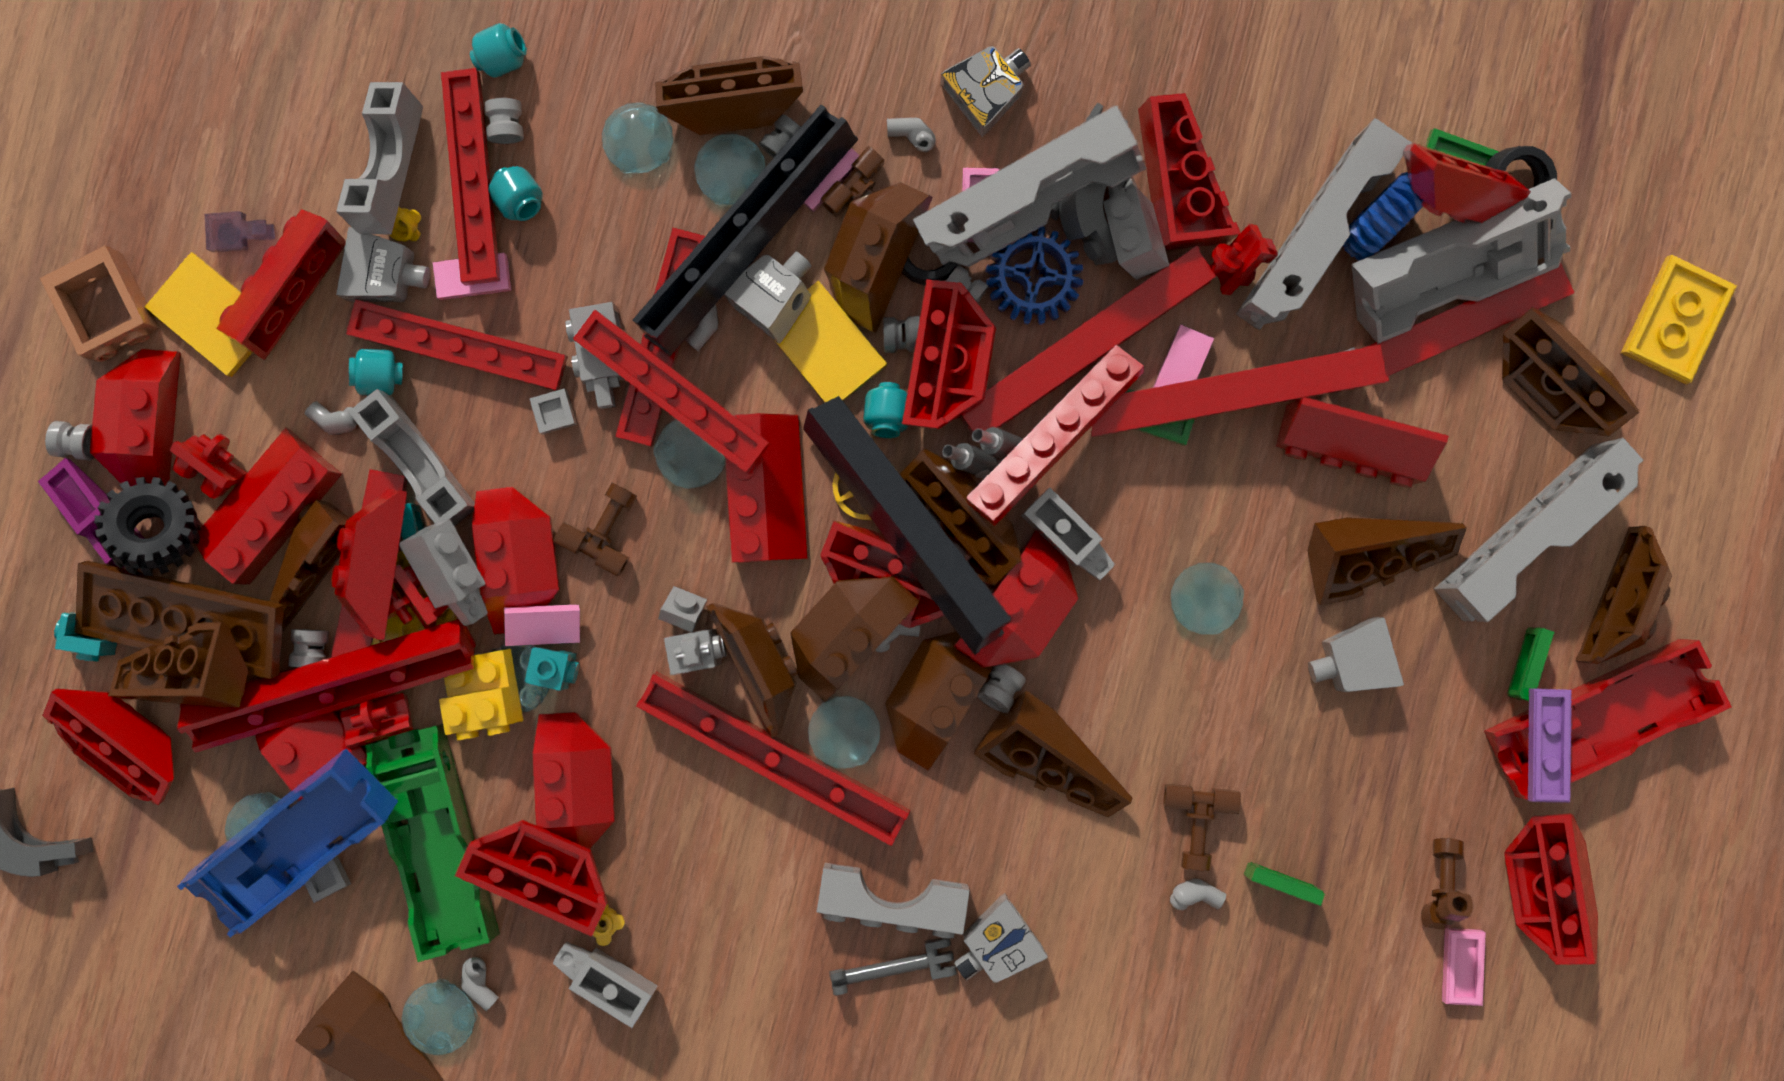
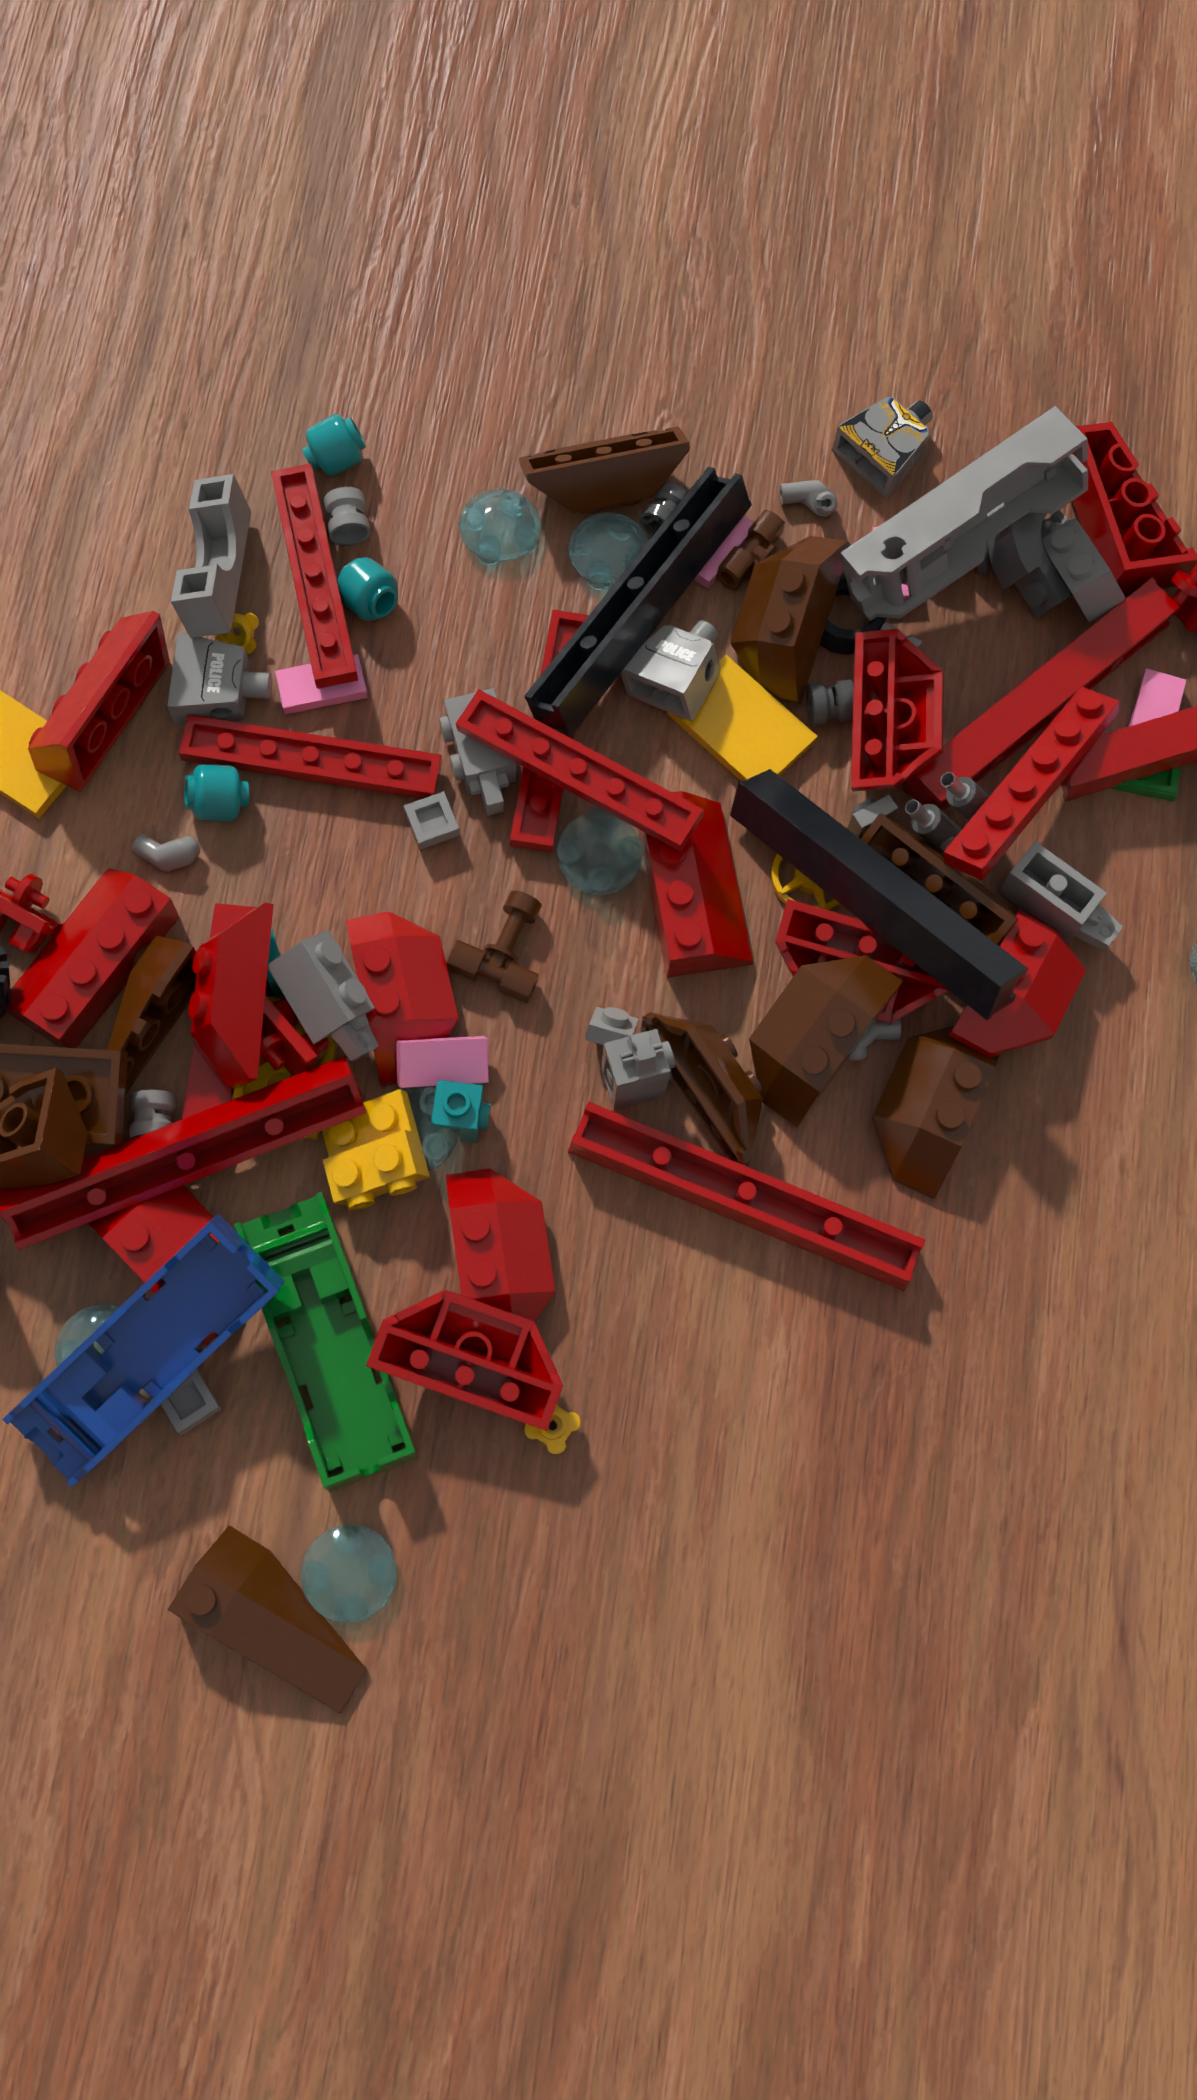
camera: 15 degrees left, 15 degrees down
plate [204,211,275,253] -> none
red hips [340,693,413,749] -> none
light grey arch [348,389,475,526] -> none
light grey arm [461,957,499,1012] -> none
light grey hinge [553,942,658,1028] -> none
light grey arm [685,305,719,351] -> none
clear light blue dish [808,696,880,768] -> none
light grey arch [817,863,970,938] -> none
dark grey hinge [829,938,957,995] -> none
teal head [863,382,909,438] -> none
light grey torso [954,893,1048,983] -> none
reddish brown wedge [974,690,1133,818] -> none
light grey wheel [977,664,1026,713] -> none
blue gear [985,227,1083,325] -> none
none -> light grey plate [847,795,898,839]

